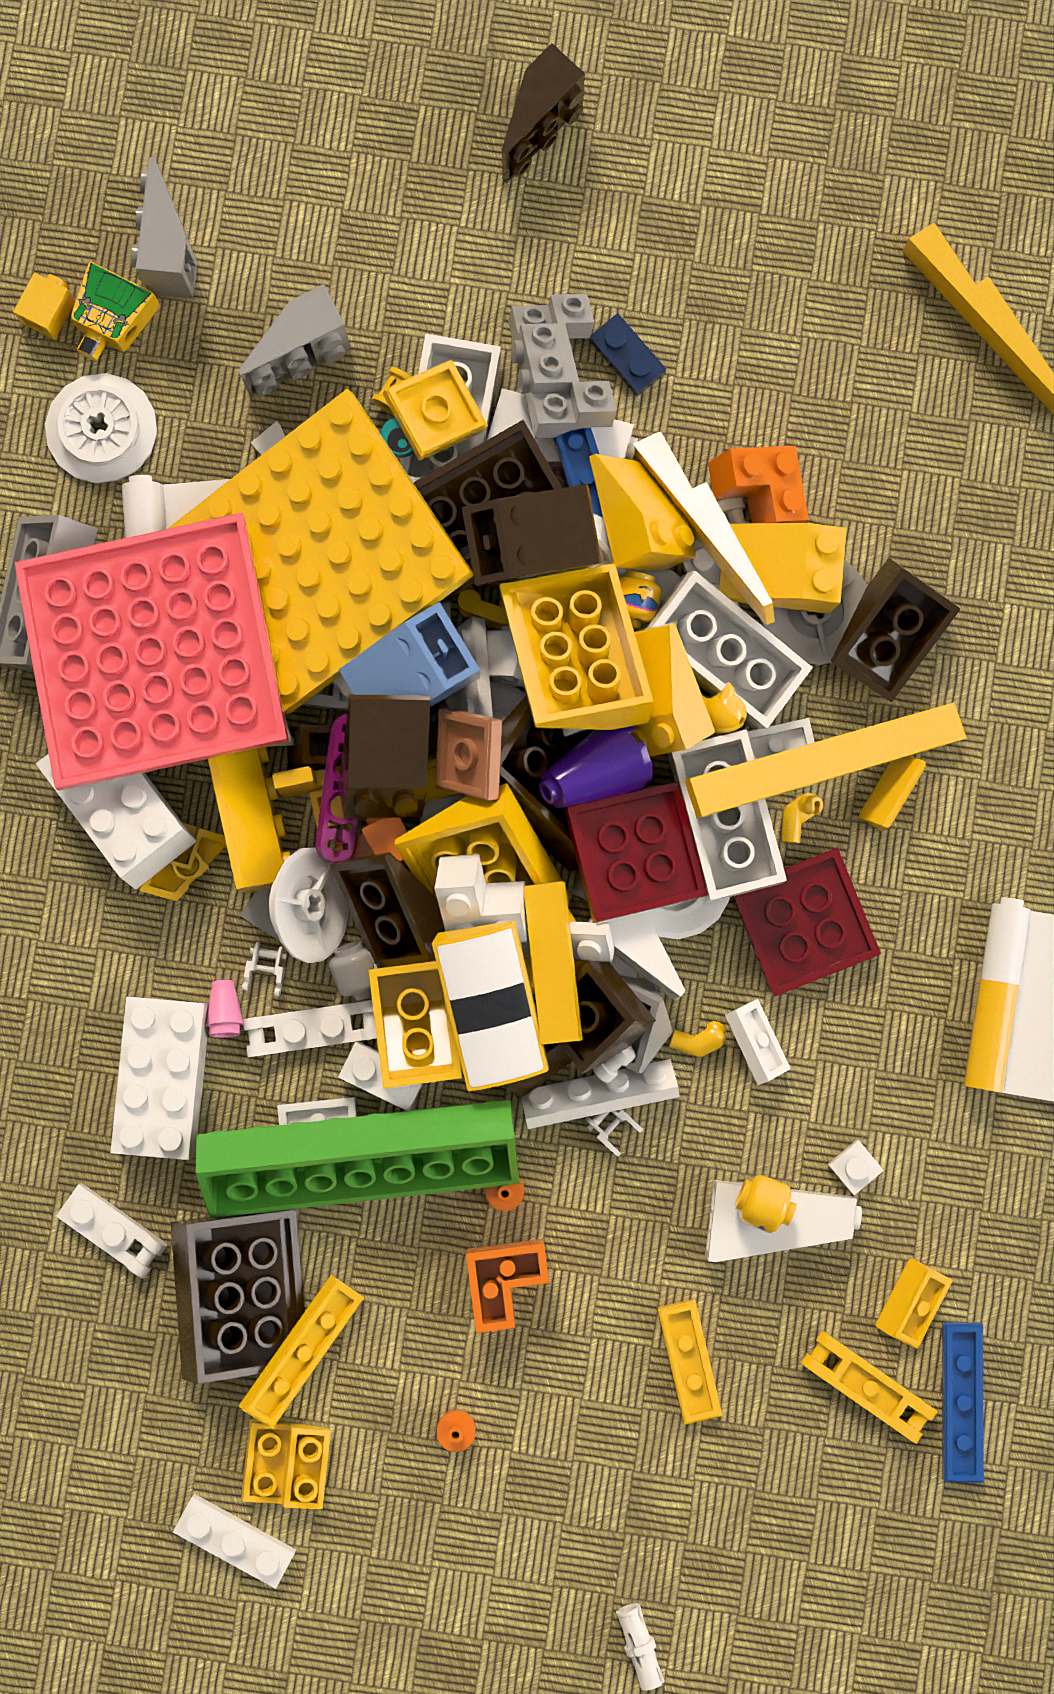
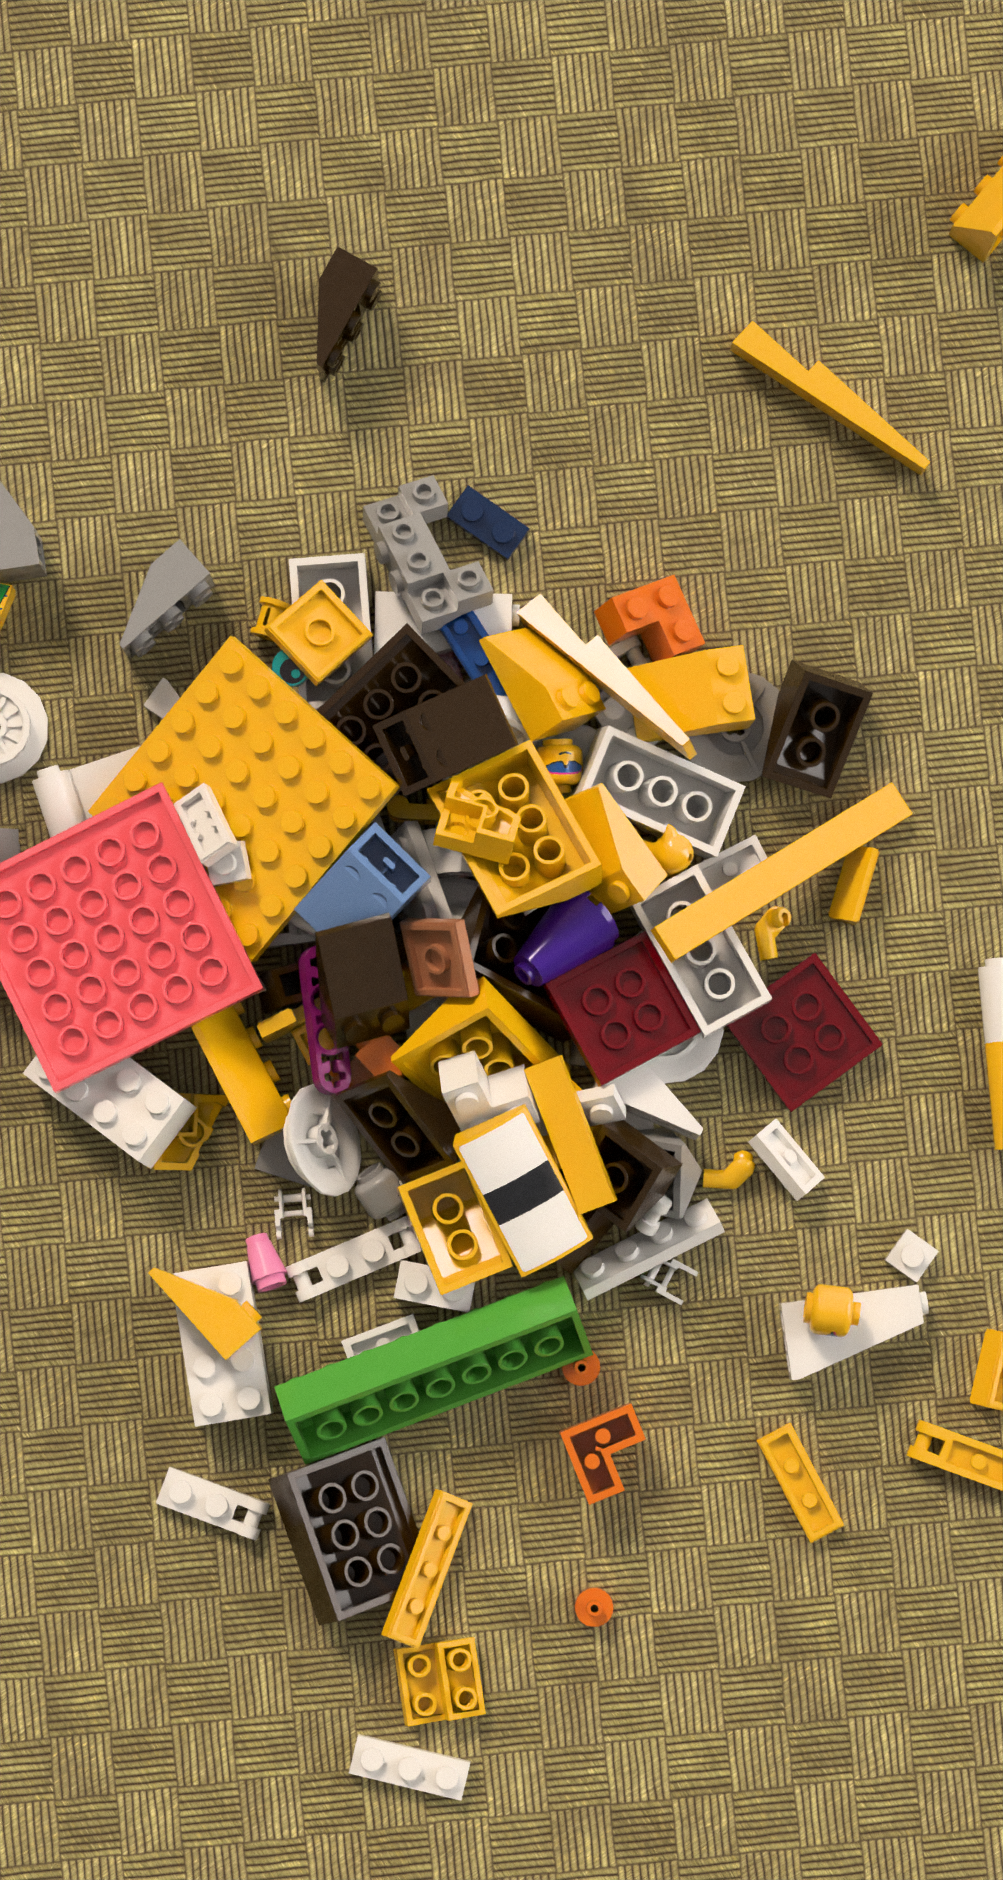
camera: 15 degrees left, 0 degrees up
white pin [616,1603,665,1691] -> none
none -> yellow slope [148,1268,263,1360]
none -> white plate [174,783,239,868]
none -> white plate [208,840,252,886]
none -> yellow slope [433,775,521,865]

